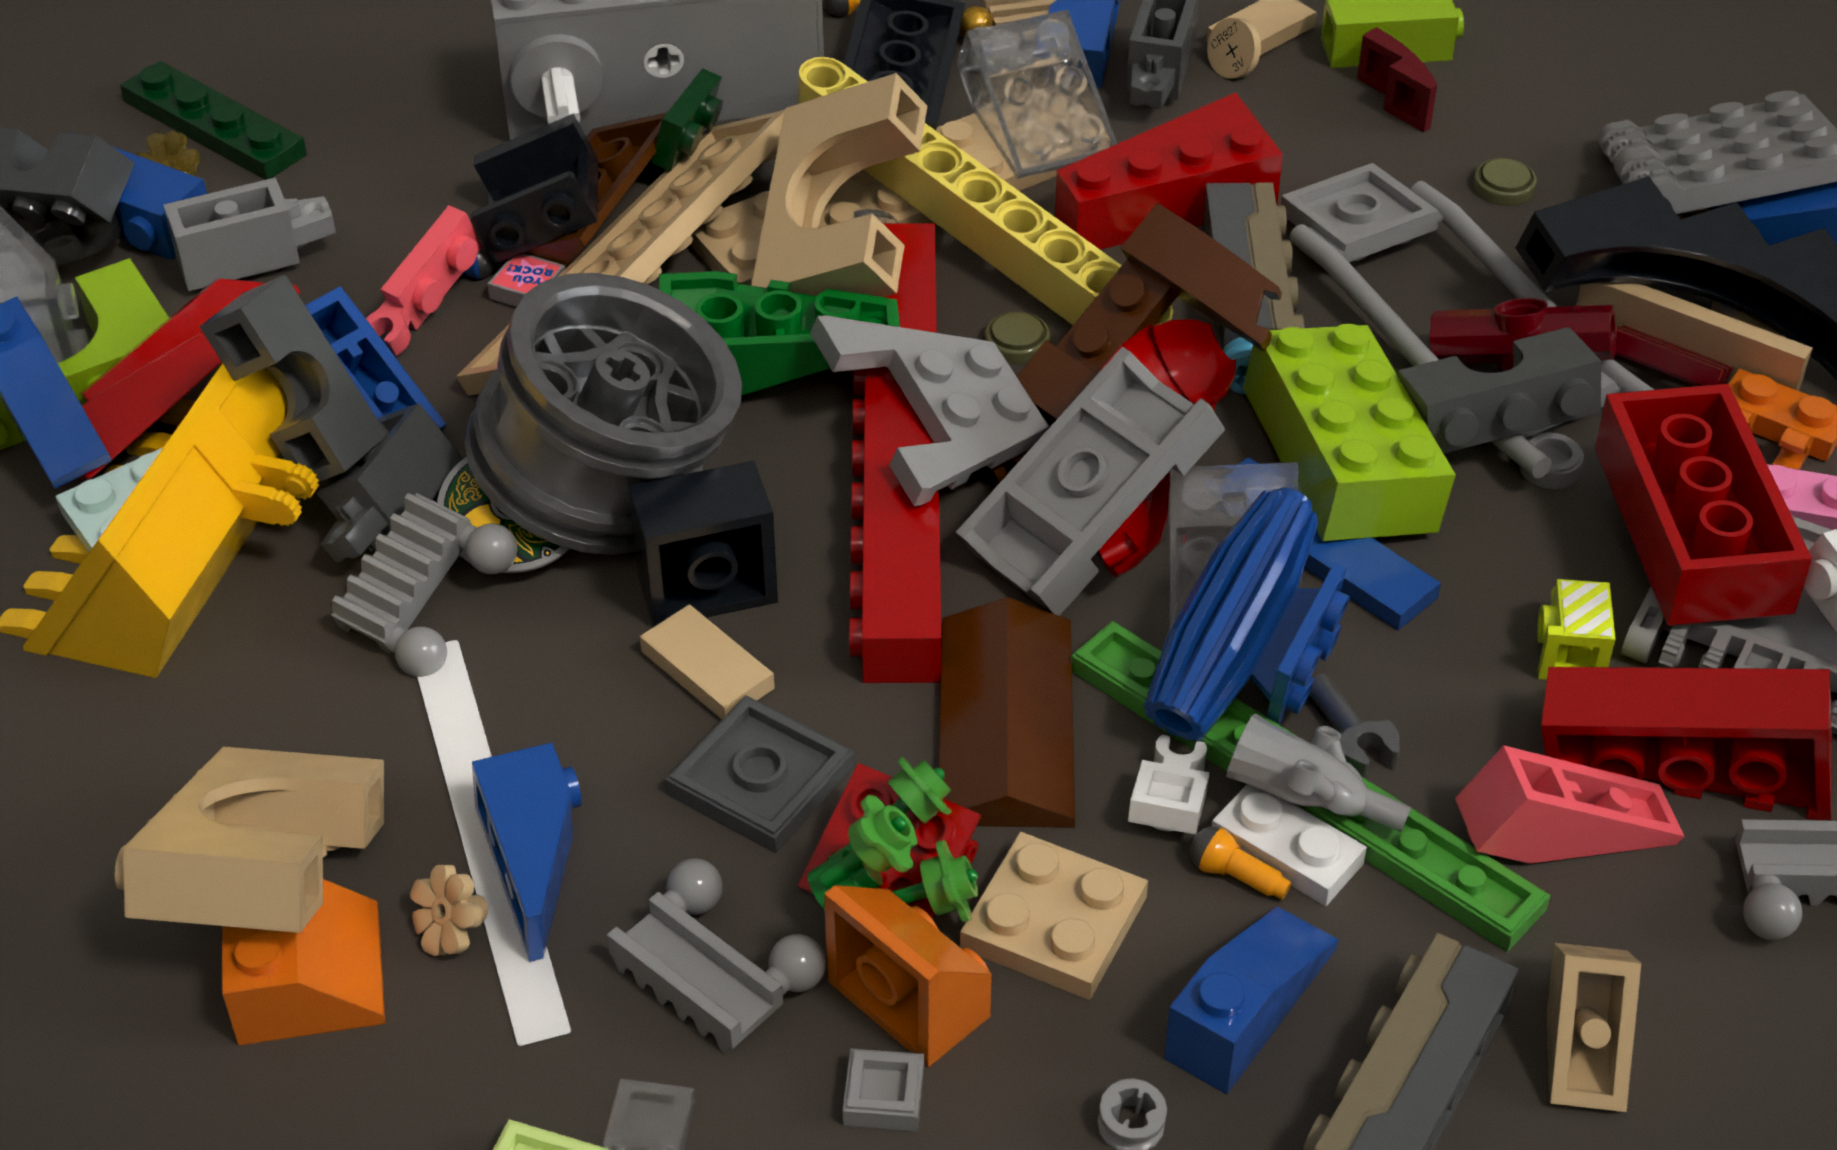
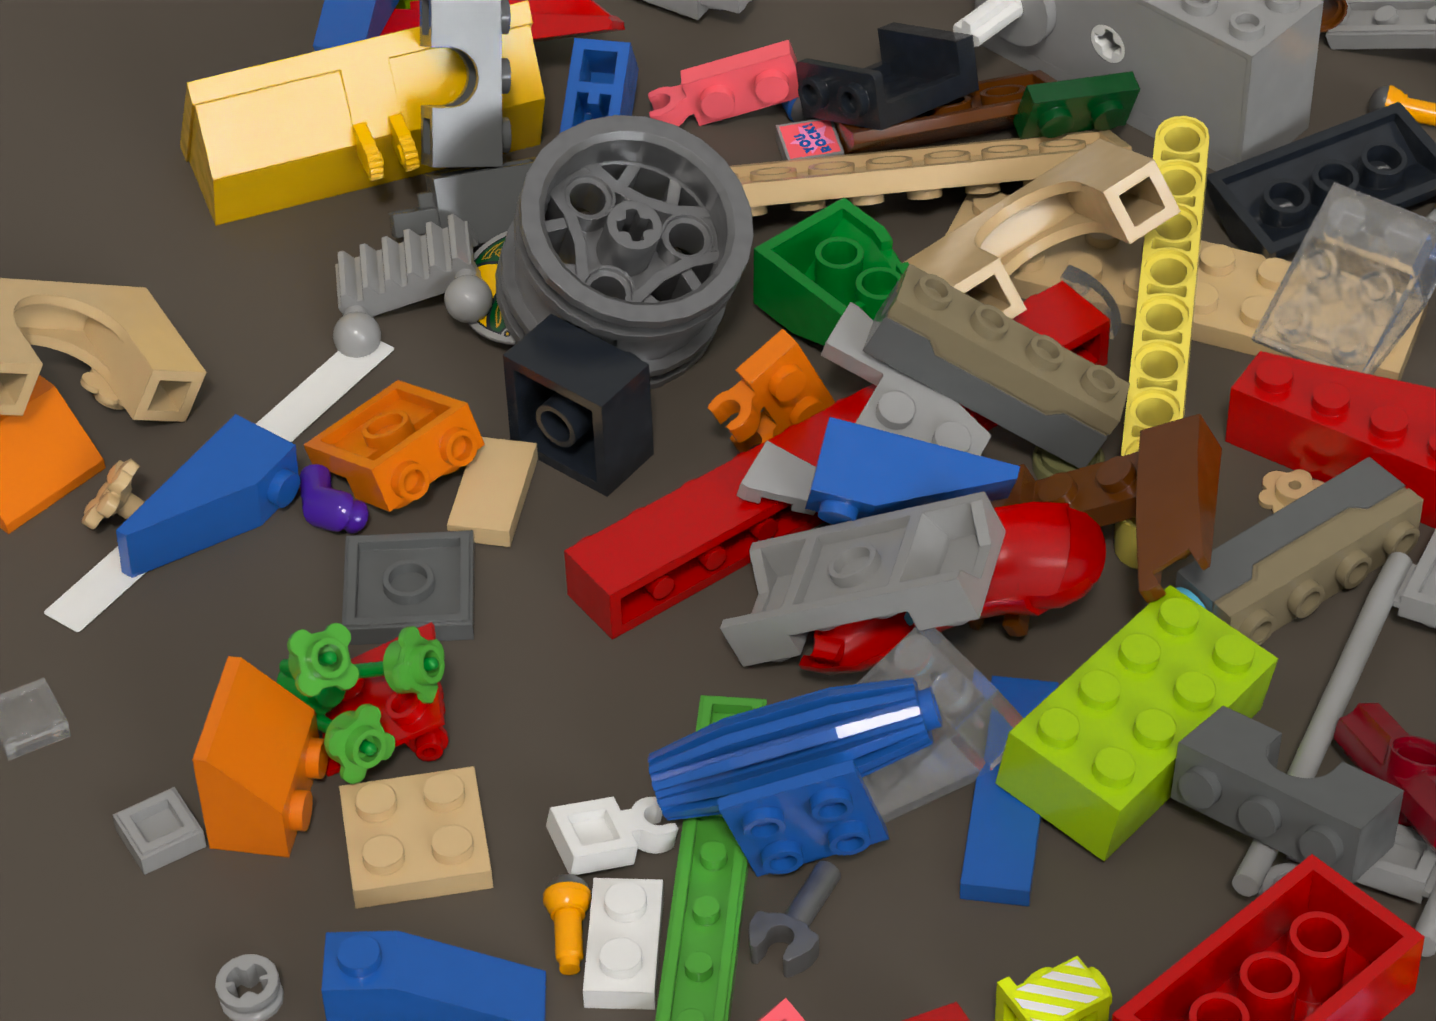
camera: 55 degrees right, 0 degrees up
light grey gear [607,858,826,1054] -> none
reddish brown slope [939,597,1075,828] -> none
light grey piece [1226,713,1412,832] -> none
none -> dark purple arm [300,464,369,534]
none -> orange plate [304,380,485,512]
none -> orange plate [708,329,835,453]
none -> blue slope [805,417,1020,525]
none -> dark tan piece [863,263,1130,468]

